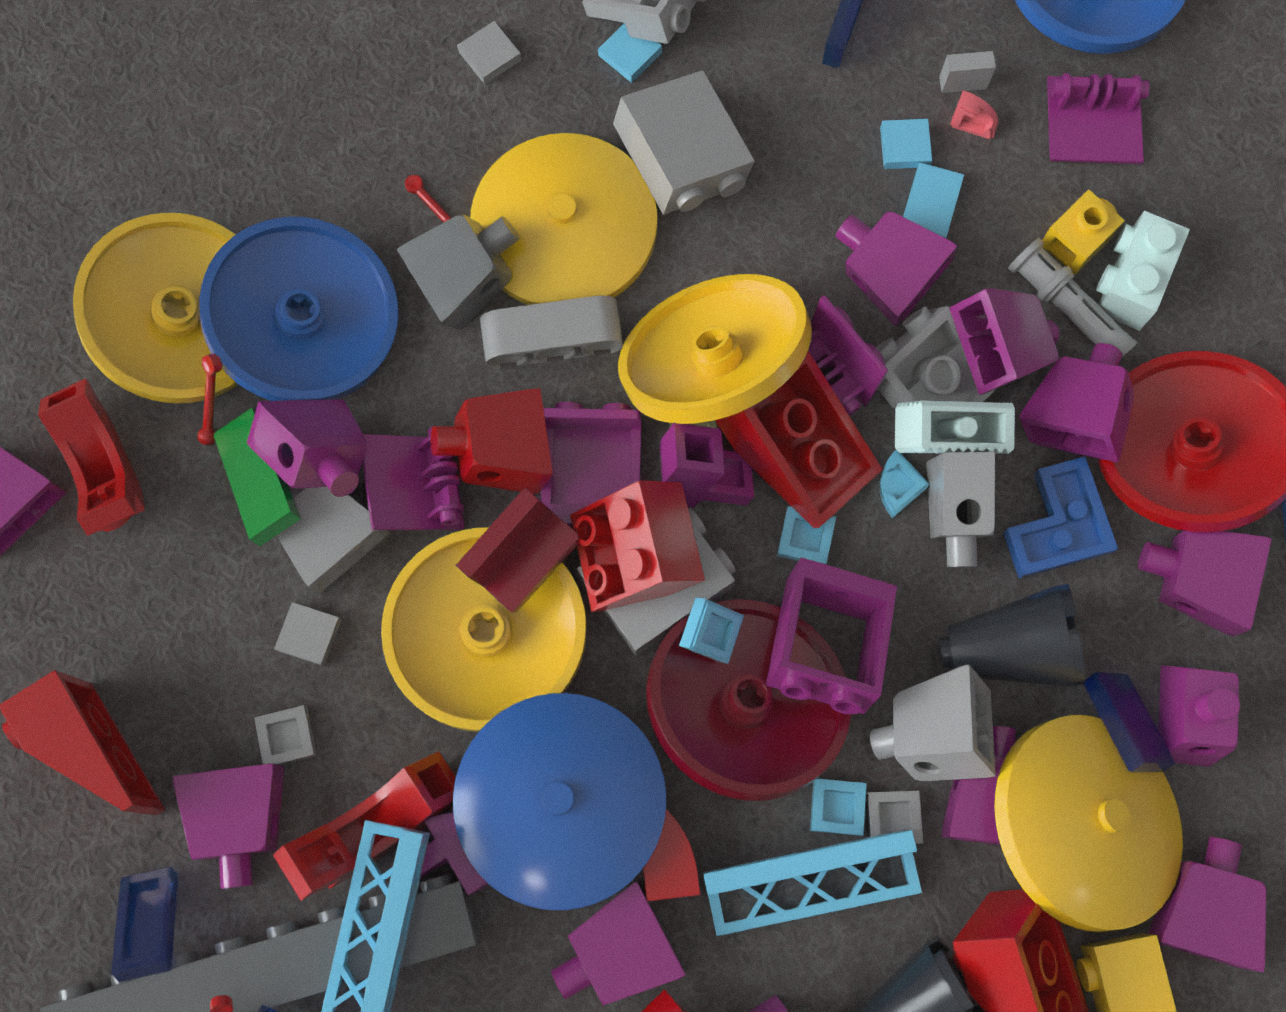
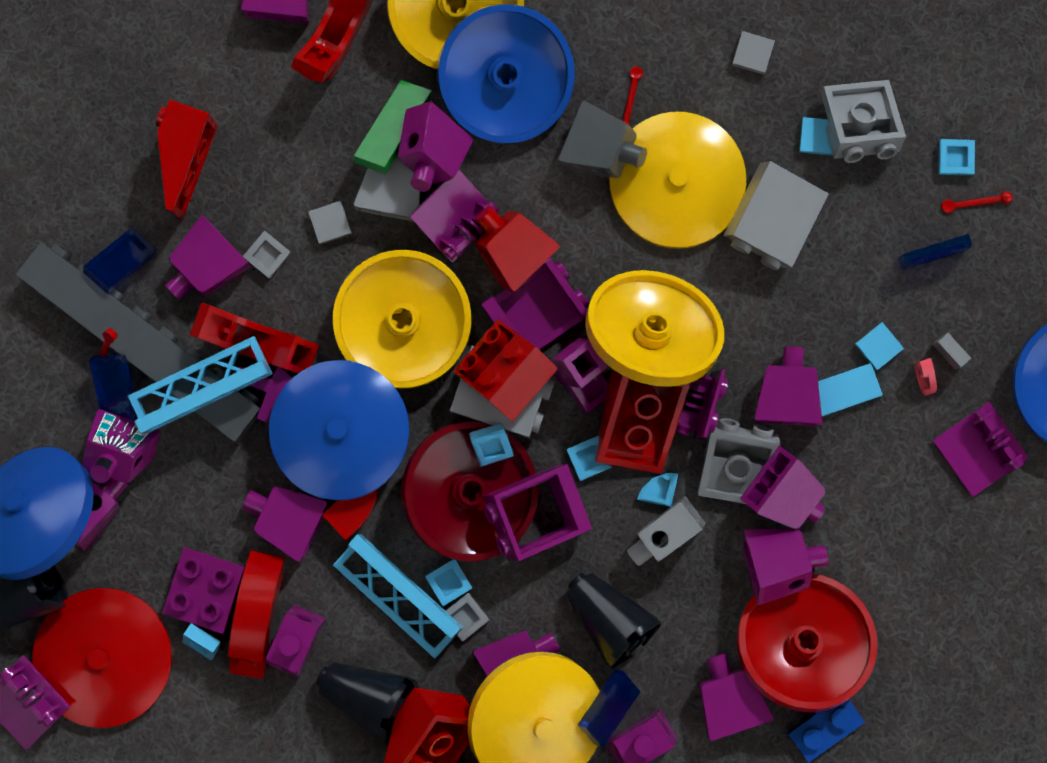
camera: 55 degrees right, 10 degrees up
red hinge [197,353,222,446] -> none
dark red panel [455,488,579,613] -> none
light grey beam [480,295,623,369] -> none
light grey torso [870,664,996,781] -> none
light aqua brick [895,400,1015,454] -> none
blue plate [1003,457,1118,579] -> none
light grey pin [1008,237,1138,357] -> none
yellow brick [1042,189,1125,275] -> none
light aqua brick [1096,211,1190,331] -> none

